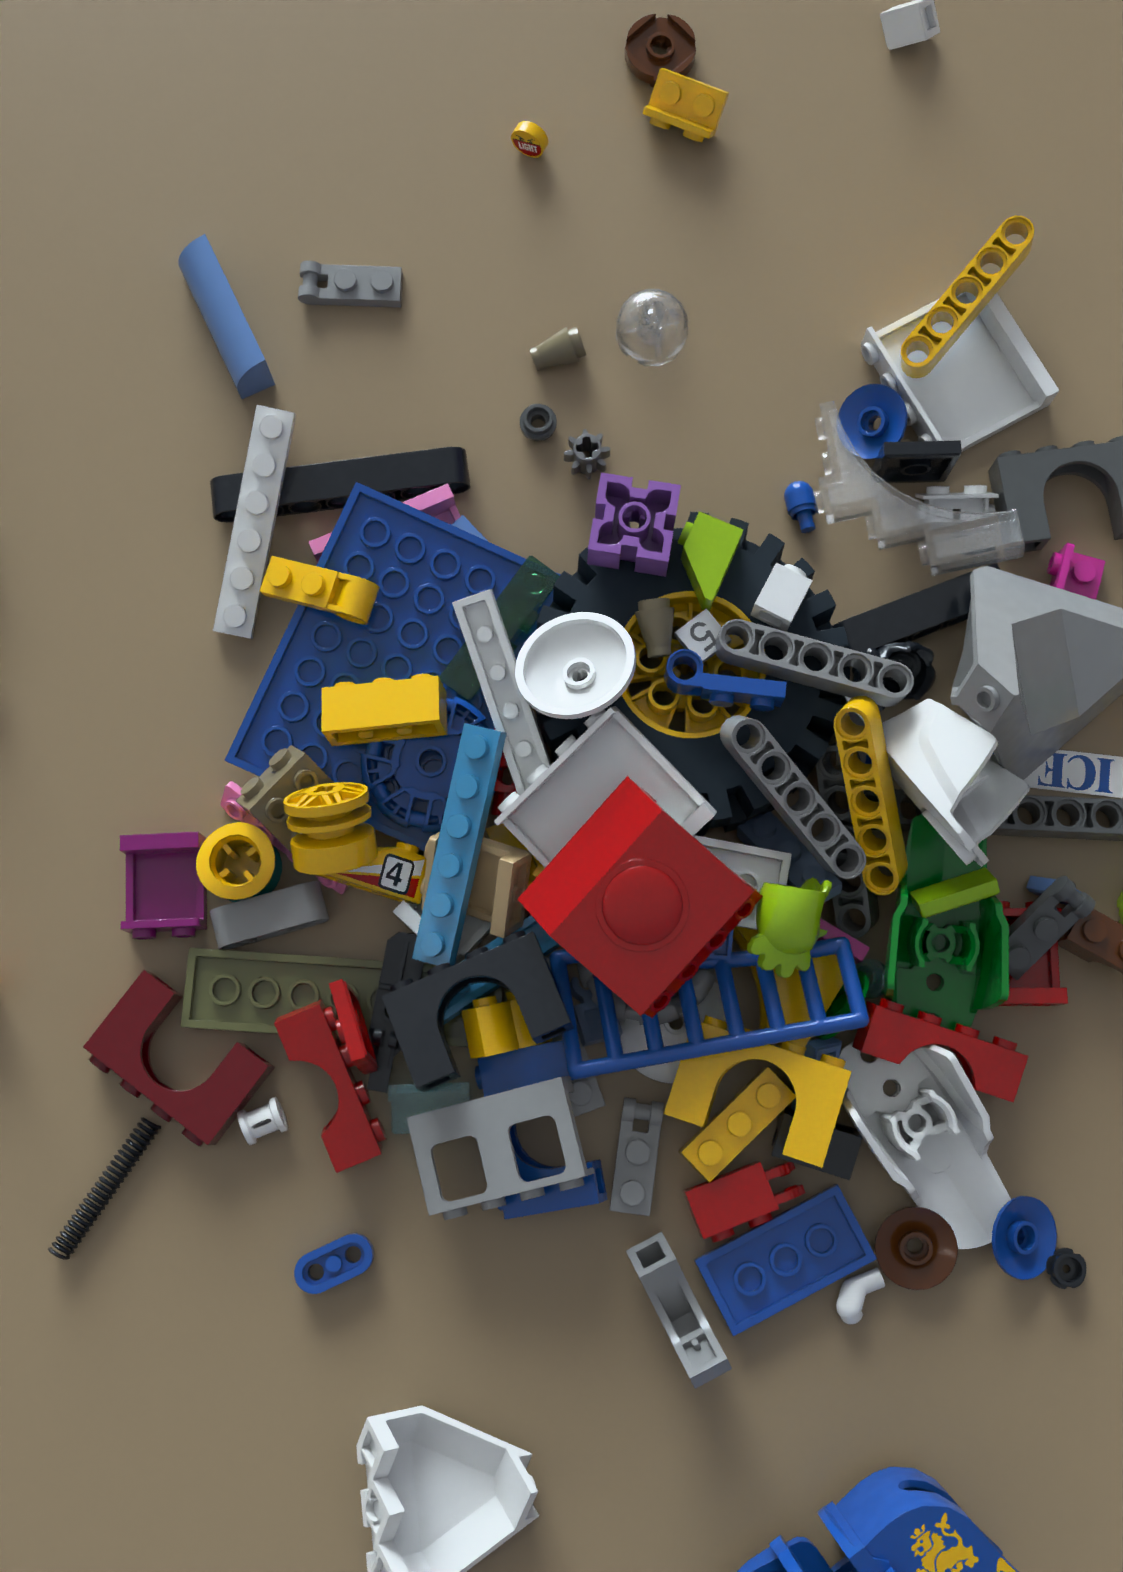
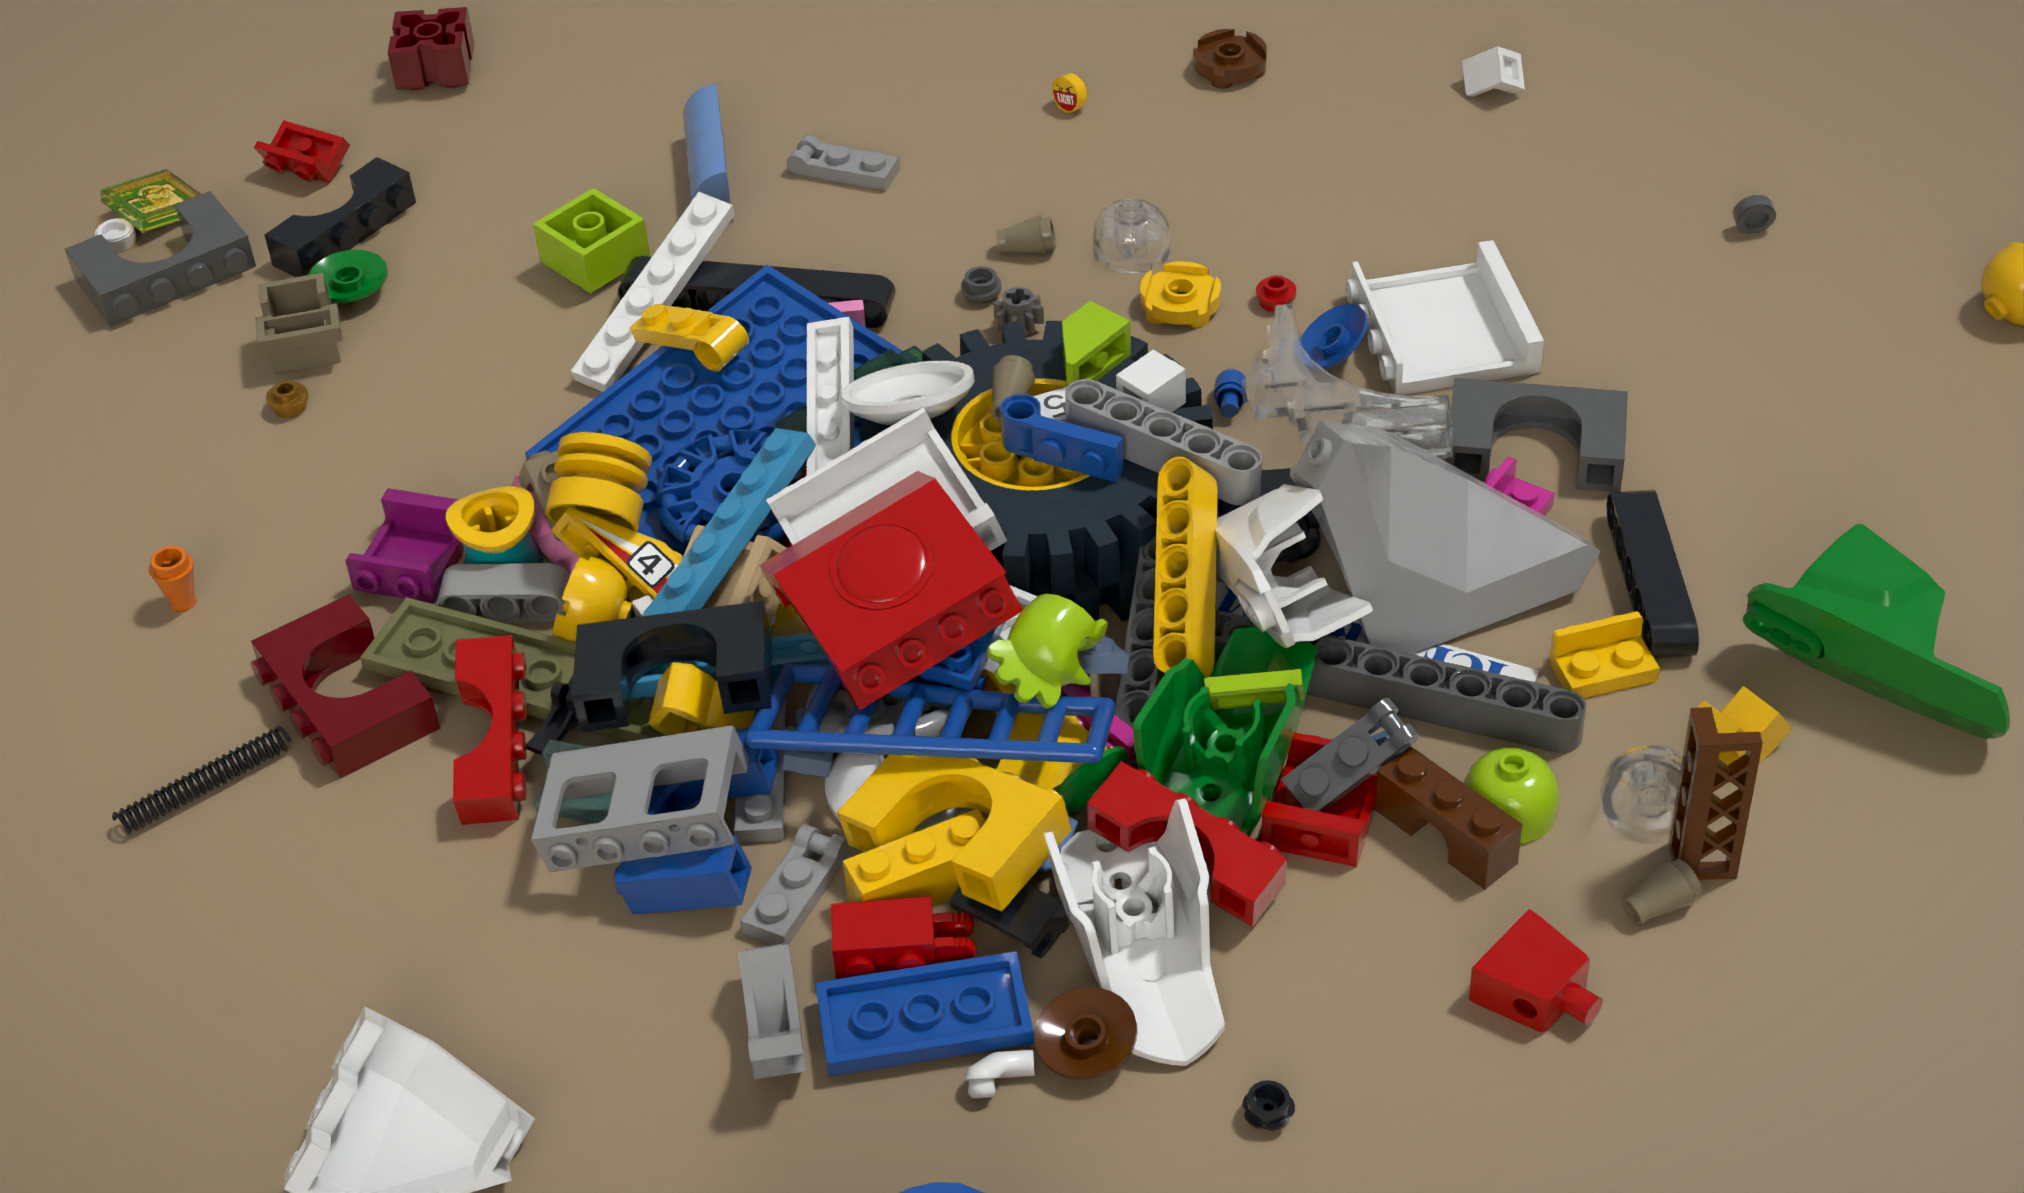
camera: 20 degrees right, 35 degrees down
white bush [237,1097,288,1145] -> none
blue plate [294,1233,374,1294] -> none
yellow brick [321,674,448,746] -> none
red plate [329,979,379,1075] -> none
medium lavender brick [587,473,681,577] -> none
yellow bracket [642,68,729,142] -> none
light grey beam [720,715,866,879] -> none
black plate [871,440,962,484] -> none
yellow beam [900,215,1034,378] -> none
blue dish [992,1196,1057,1280] -> none
none -> lime brick [533,188,650,294]
none -> yellow cylinder [552,553,633,642]
none -> yellow plate [1140,261,1221,328]
none -> red plate [1256,275,1296,312]

